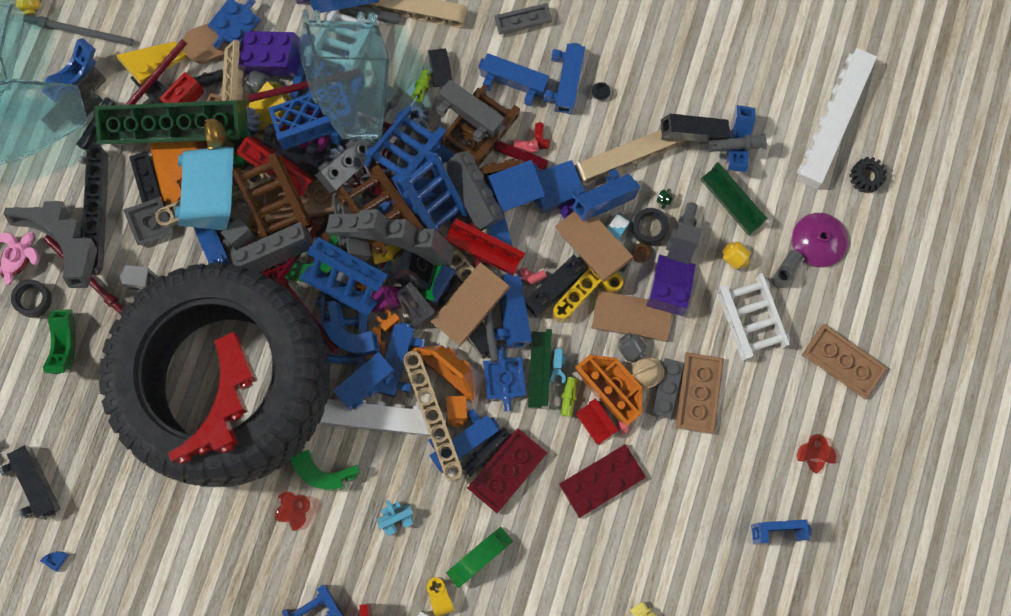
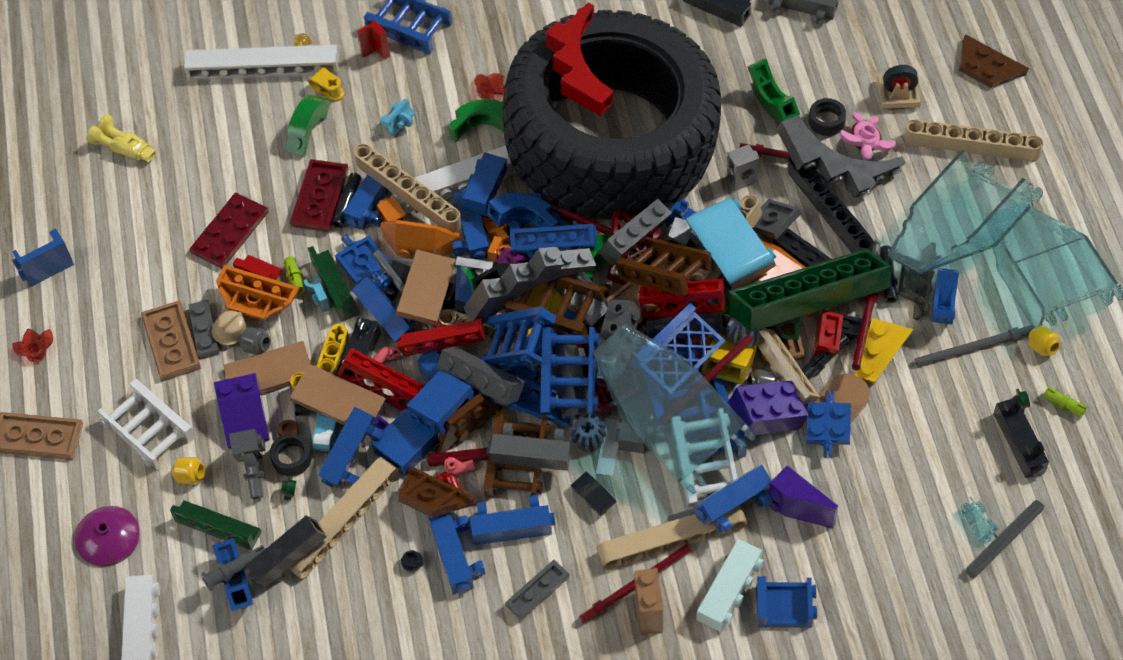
camera: 160 degrees right, 20 degrees down
pearl gold hair [205,119,226,150] -> none
lime pin [411,70,432,103] -> none
dark grey piece [772,250,805,288] -> none
black tyre [850,157,887,193] -> none
none -> red fence [337,348,425,411]
none -> reddish brown wing [398,466,476,518]

